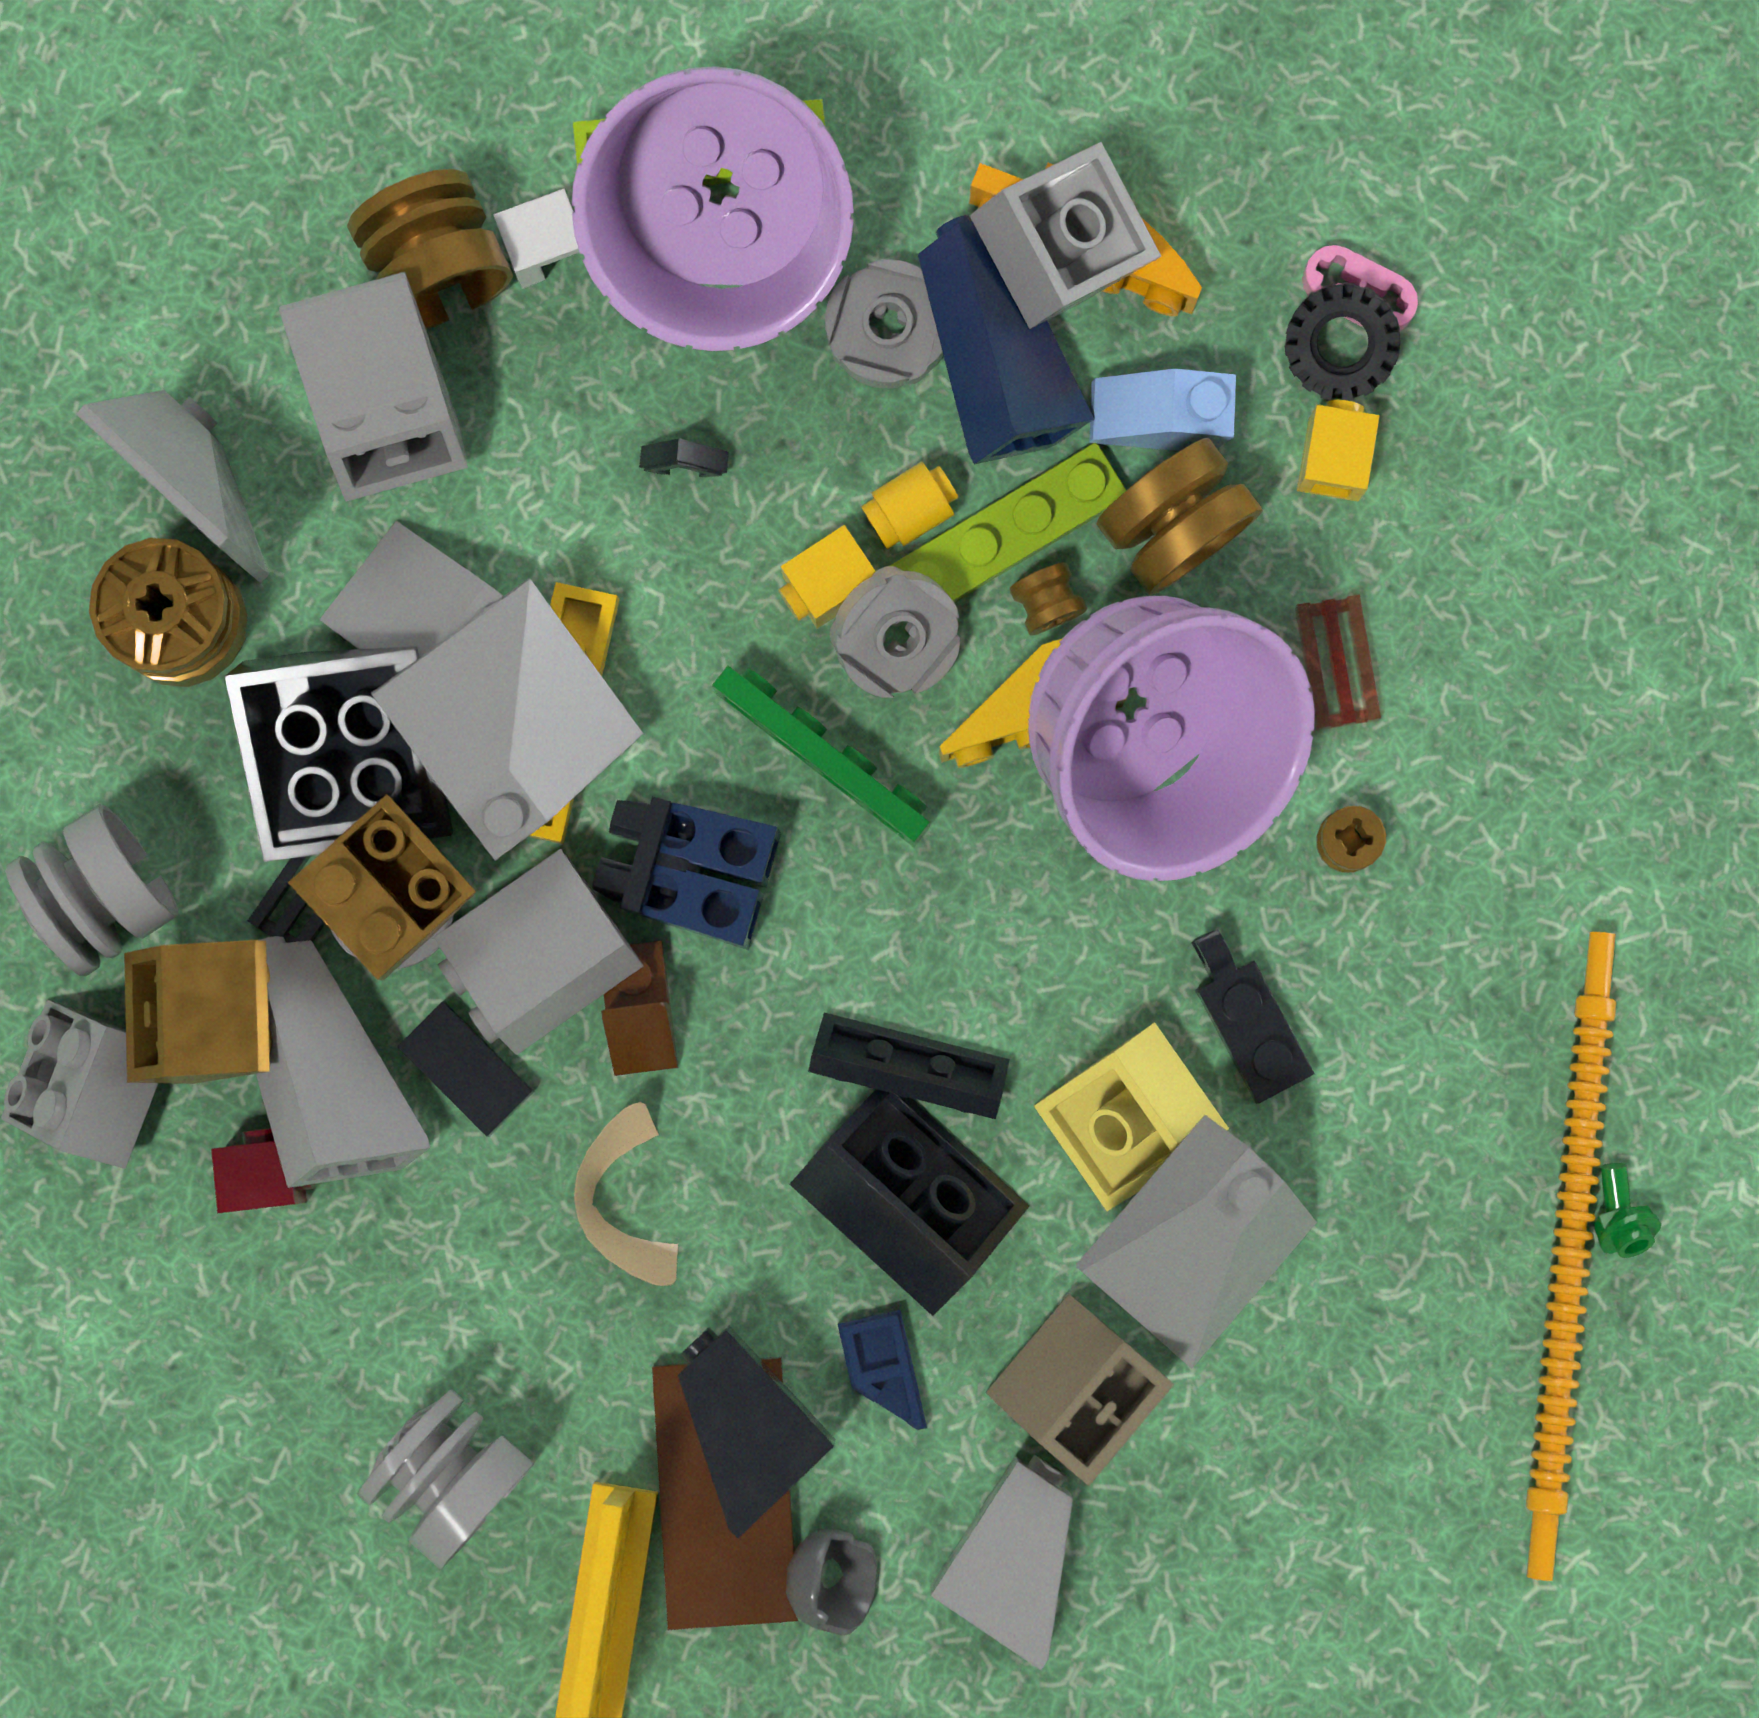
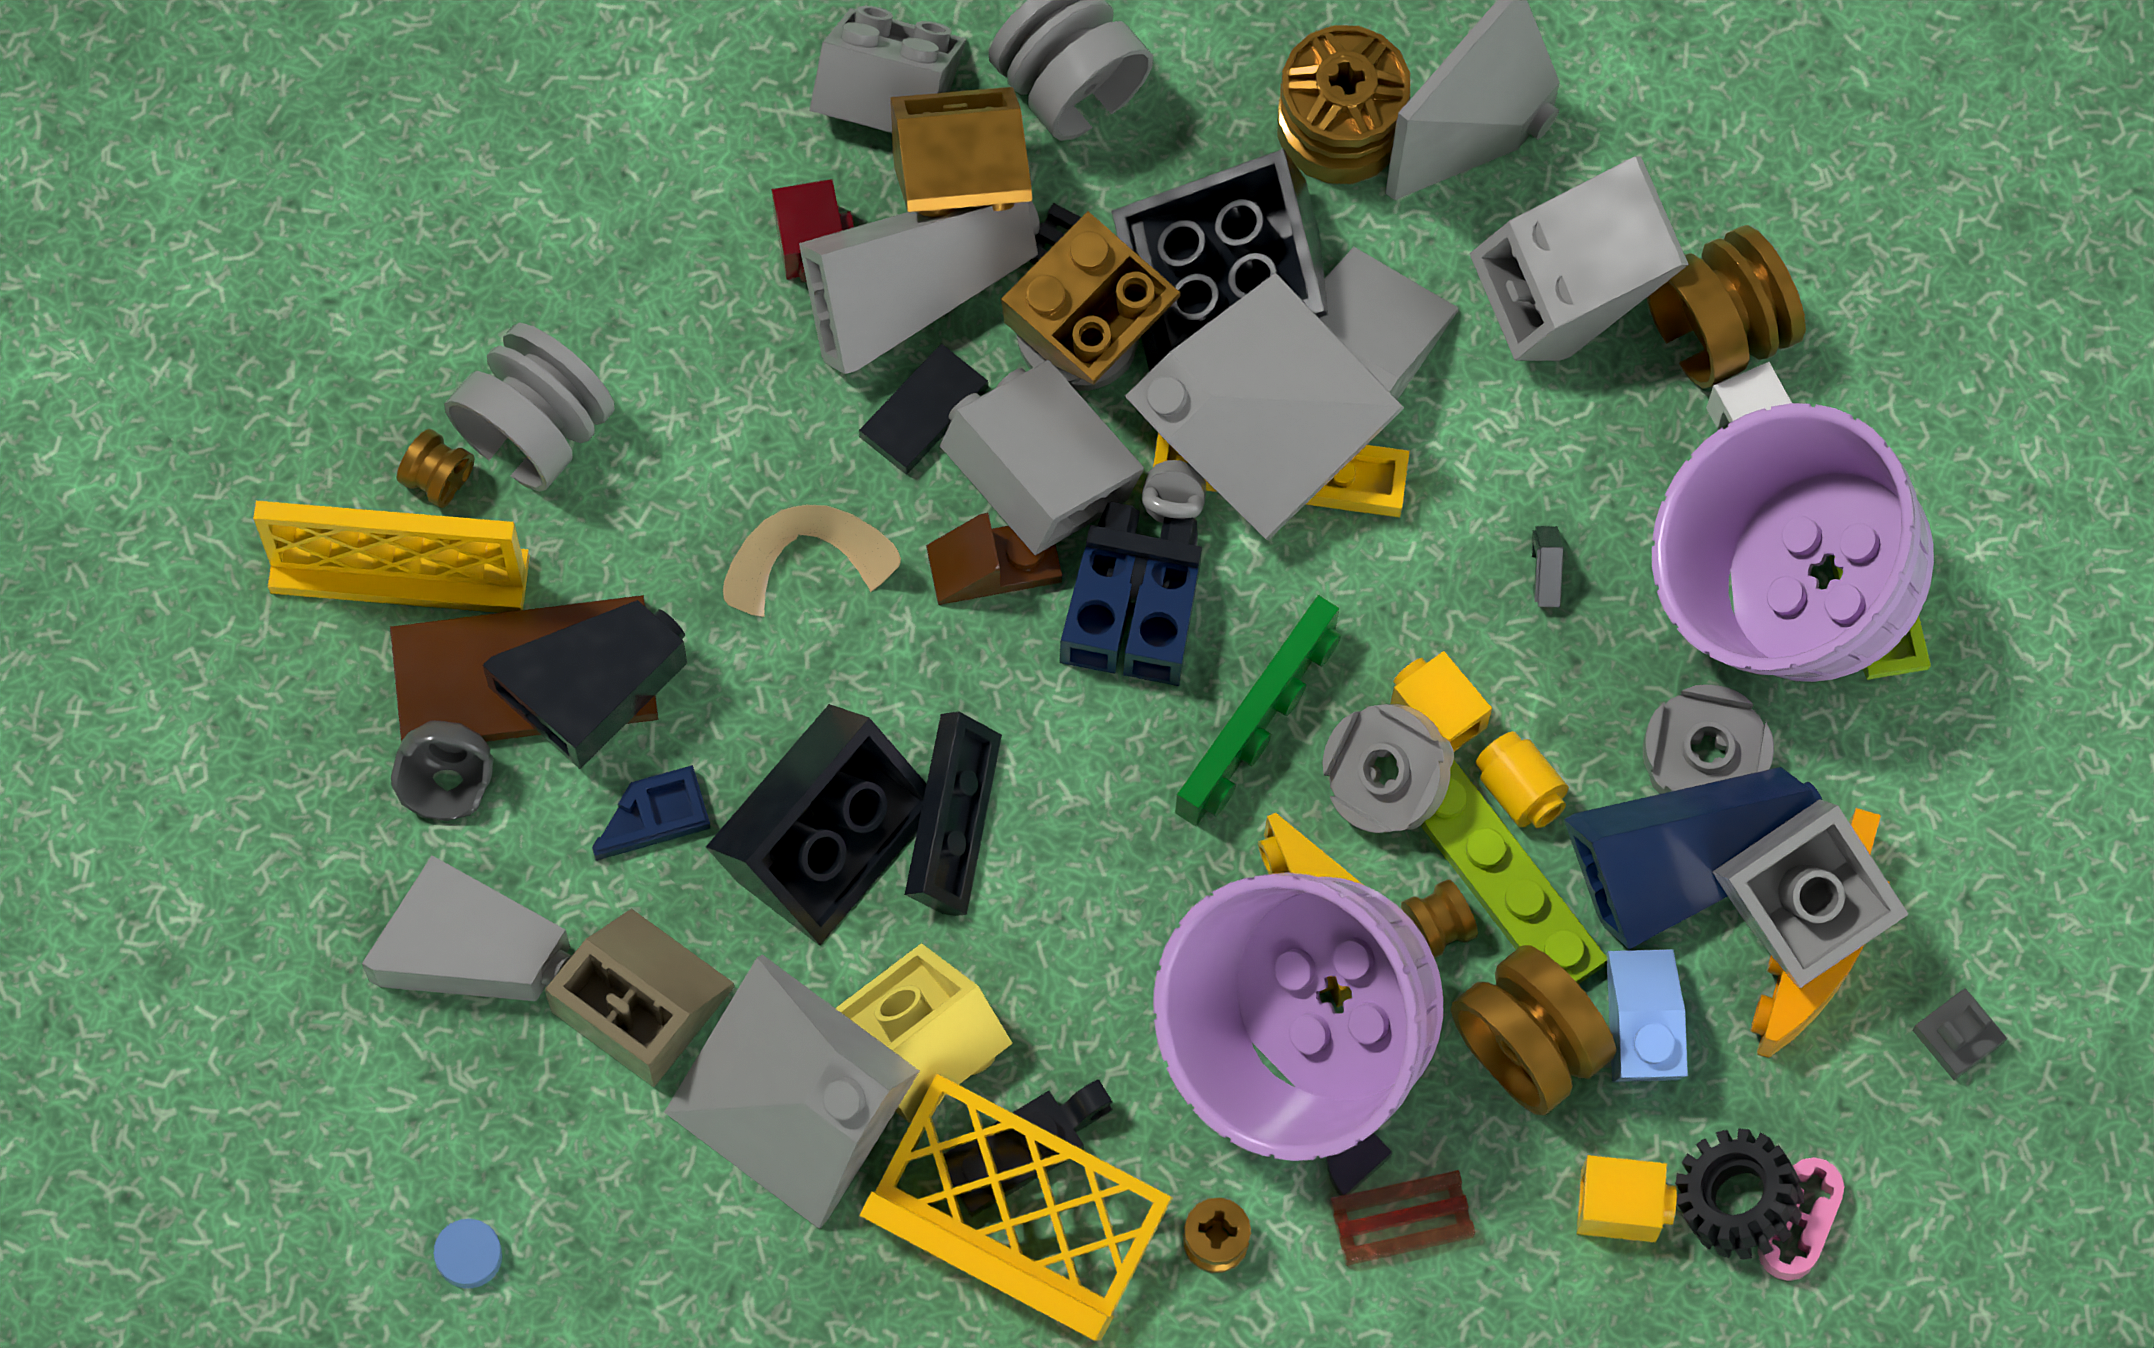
camera: 80 degrees right, 15 degrees down
none -> pearl gold wheel [396,428,475,508]
none -> medium blue tile [434,1219,502,1288]
none -> yellow fence [859,1073,1173,1341]
none -> light grey tile [1142,460,1206,523]
none -> dark grey tile [1912,988,2007,1081]

